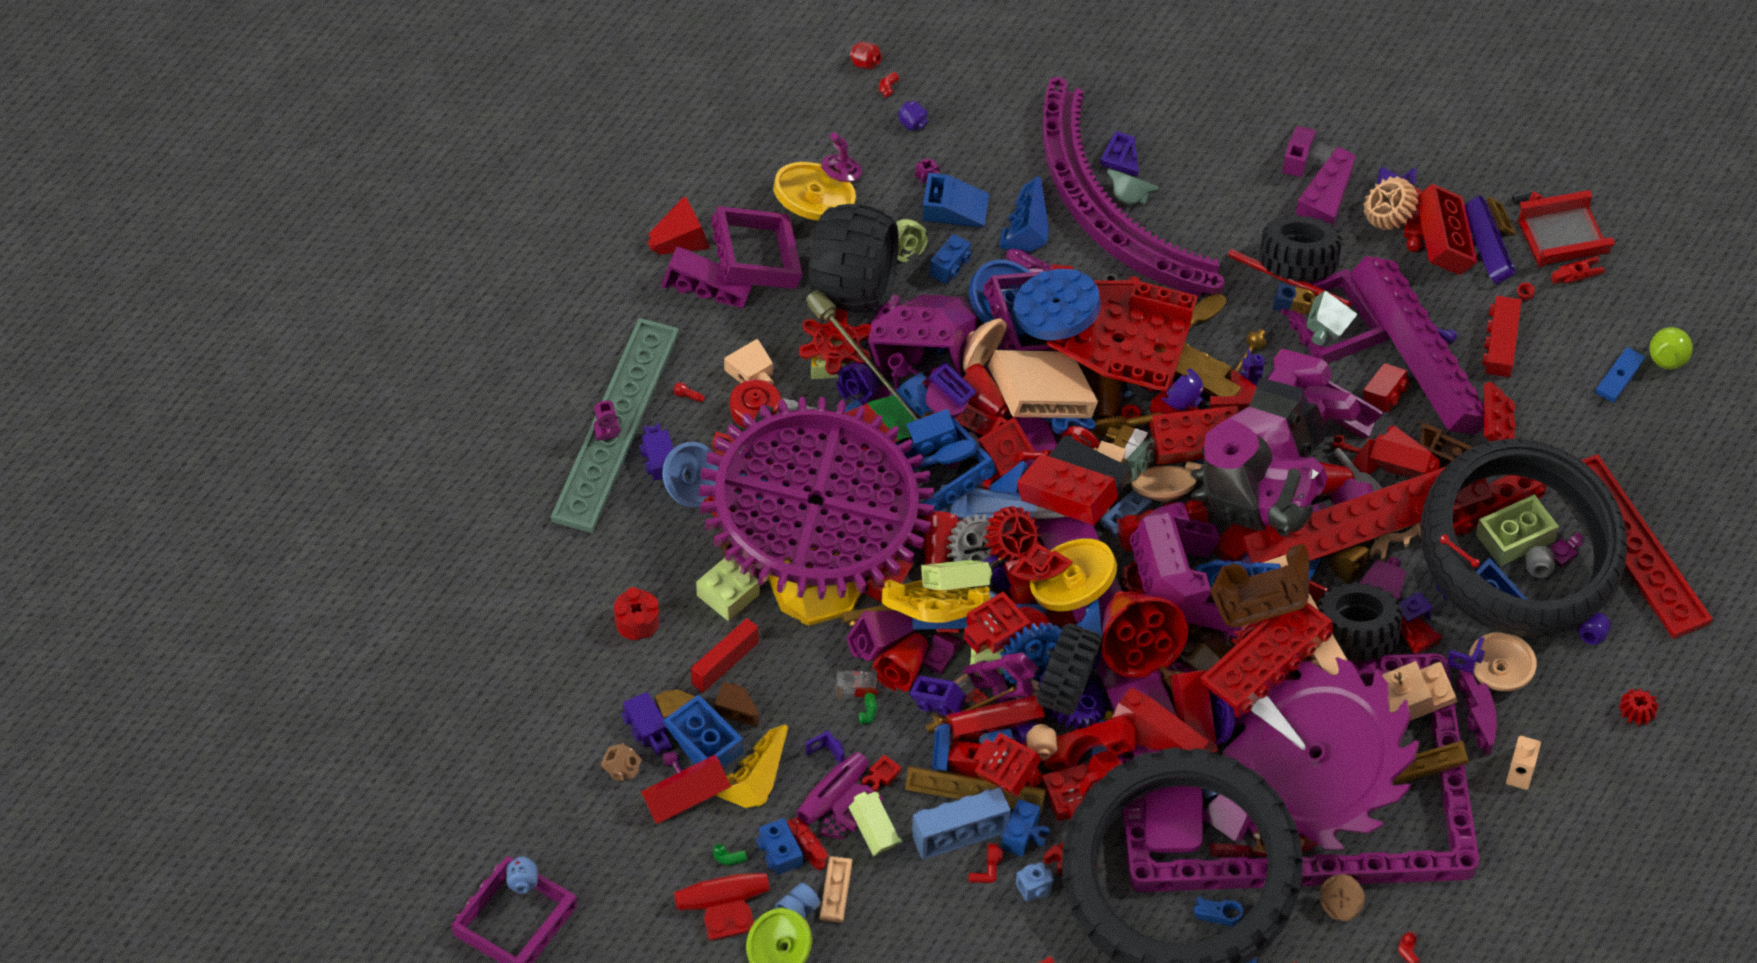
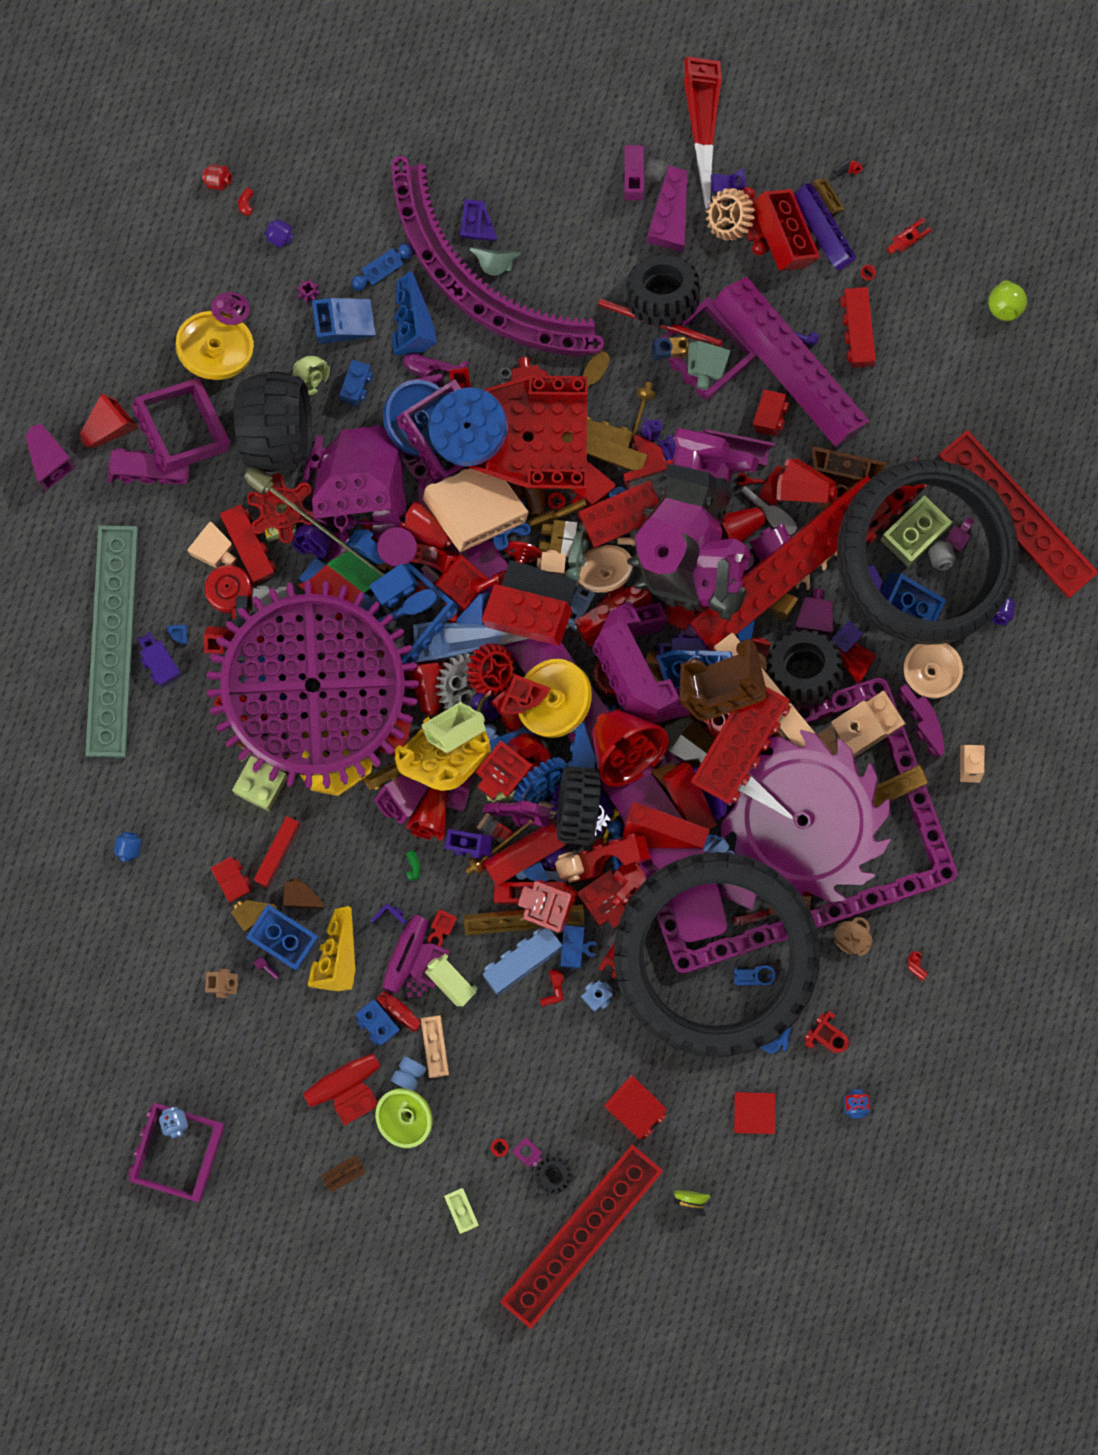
camera: 15 degrees left, 25 degrees up
magenta leg [593,400,621,441] -> none
red brick [614,587,659,640] -> none
dark purple brick [621,692,671,755] -> none
red piece [641,755,731,824] -> none
medium blue dish [663,442,719,508] -> none
red piece [673,382,705,402] -> none
green arm [713,844,747,866] -> none
clear leg [835,671,878,699] -> none
dark purple tile [929,363,977,408] -> none
blue tile [932,724,951,771] -> none
light nougat dish [962,319,1006,374] -> none
dark purple cylinder [1162,368,1203,411] -> none
red hinge [1440,535,1480,567] -> none
dark purple bracket [1447,637,1485,673] -> none
red plate [1484,382,1516,441] -> none
piece [1517,190,1615,268] -> none
blue tile [1595,347,1645,403] -> none
red gear [1619,687,1659,727] -> none
none -> magenta slope [25,423,76,492]
none -> blue head [114,832,141,862]
none -> blue tile [167,625,188,645]
none -> red brick [211,856,252,904]
none -> red brick [220,504,277,586]
none -> blue plate [351,243,413,291]
none -> red plate [684,57,722,209]

